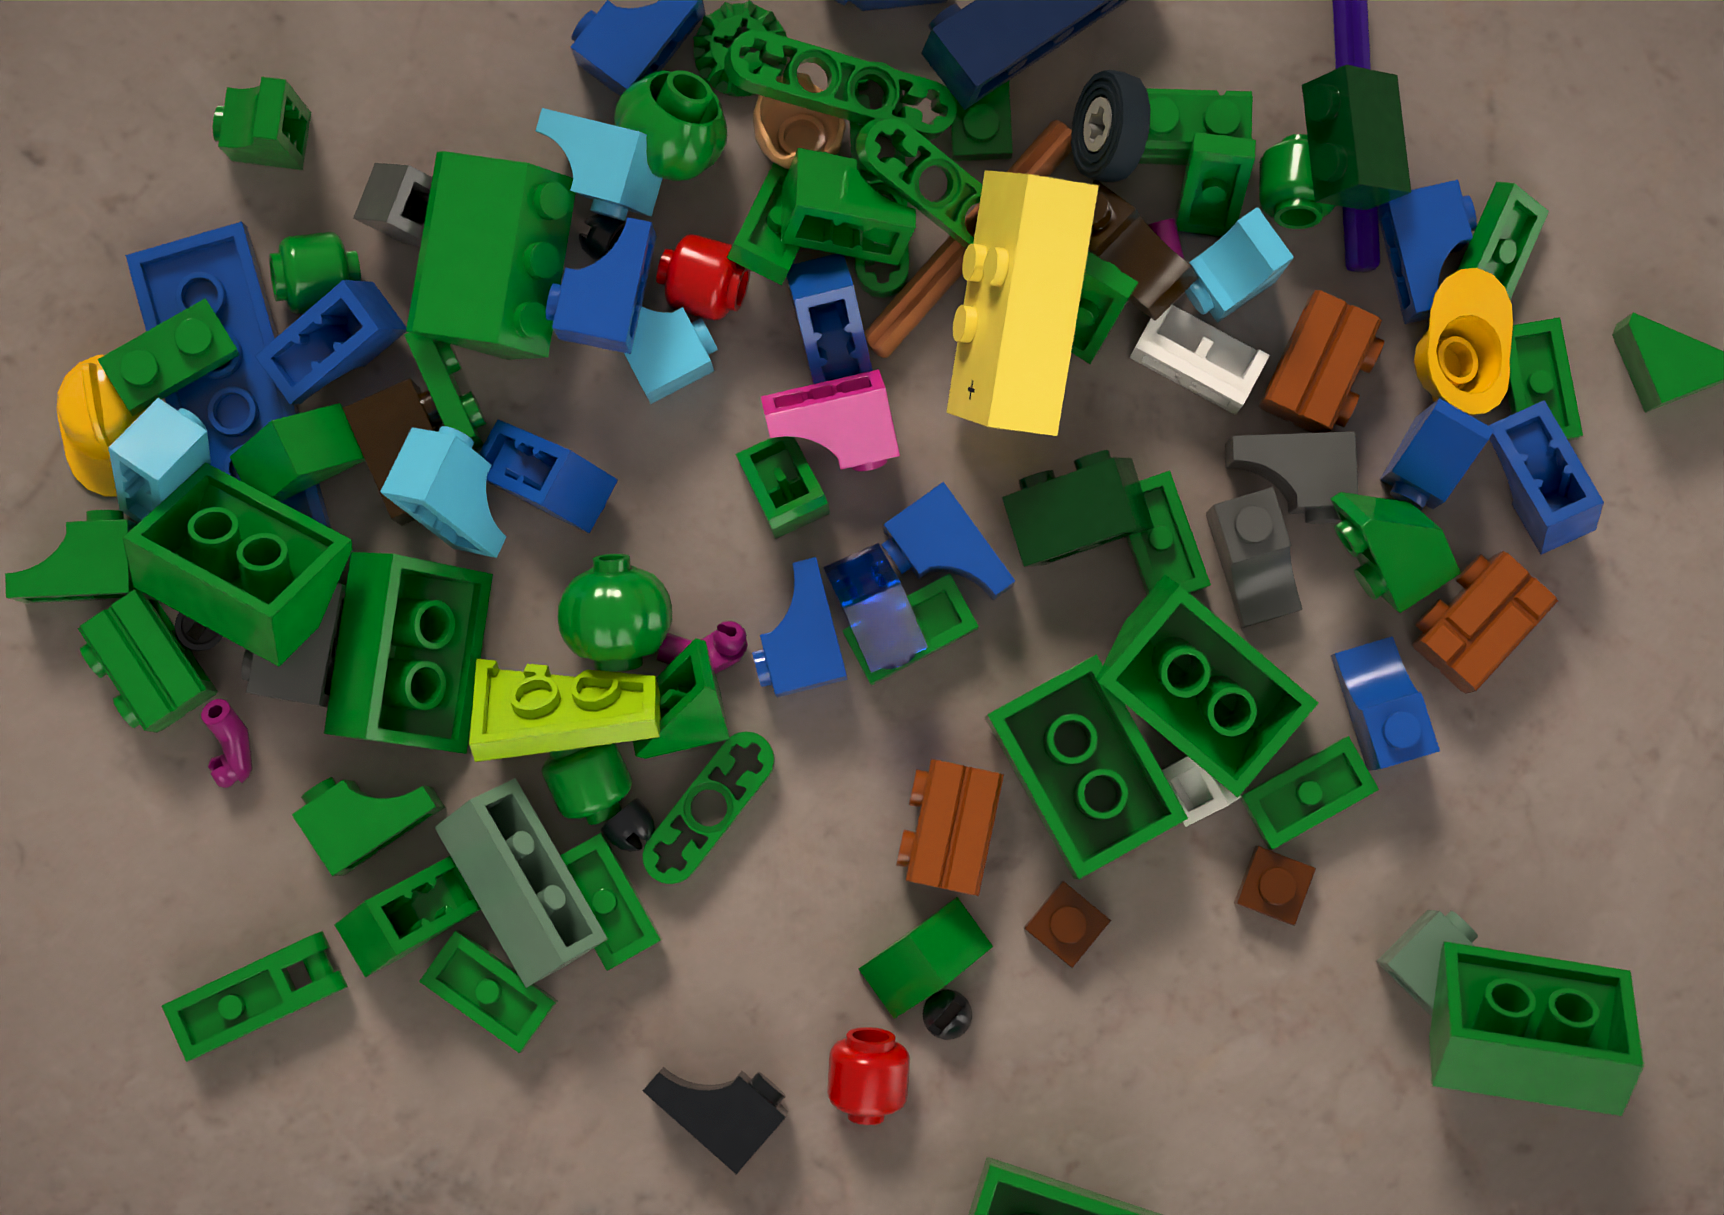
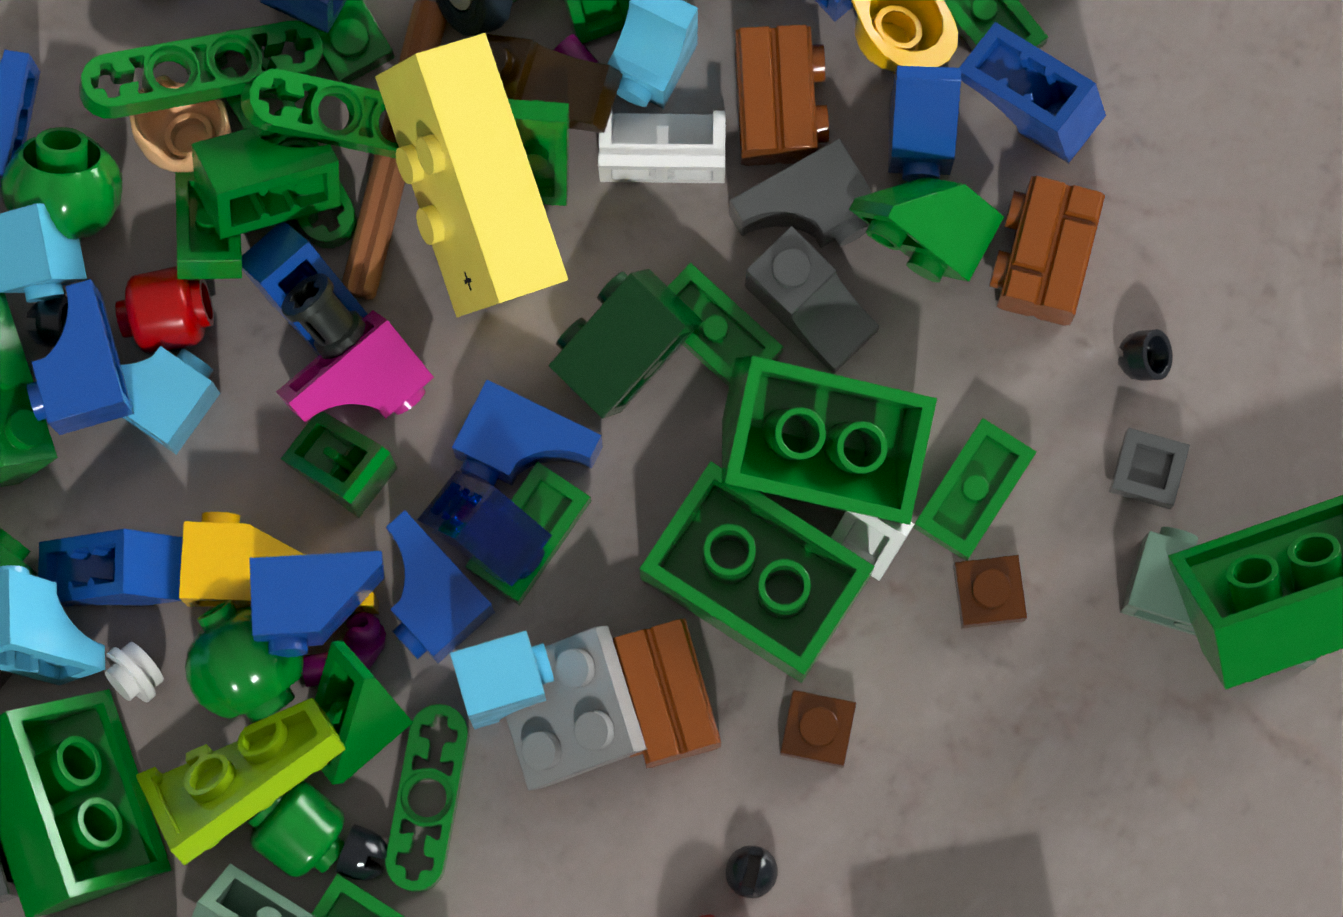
camera: 30 degrees left, 5 degrees down
green gear [693,0,788,97] -> none
green slope [858,897,993,1019] -> none
blue arch [1331,636,1440,771] -> none
none -> white plate [104,642,164,703]
none -> yellow slope [179,512,379,614]
none -> blue slope [249,551,384,657]
none -> pearl dark grey bush [281,273,366,359]
none -> medium azure arch [450,631,555,729]
none -> light grey plate [506,626,647,791]
none -> dark grey plate [1109,427,1190,509]
none -> black hinge [1118,329,1173,381]

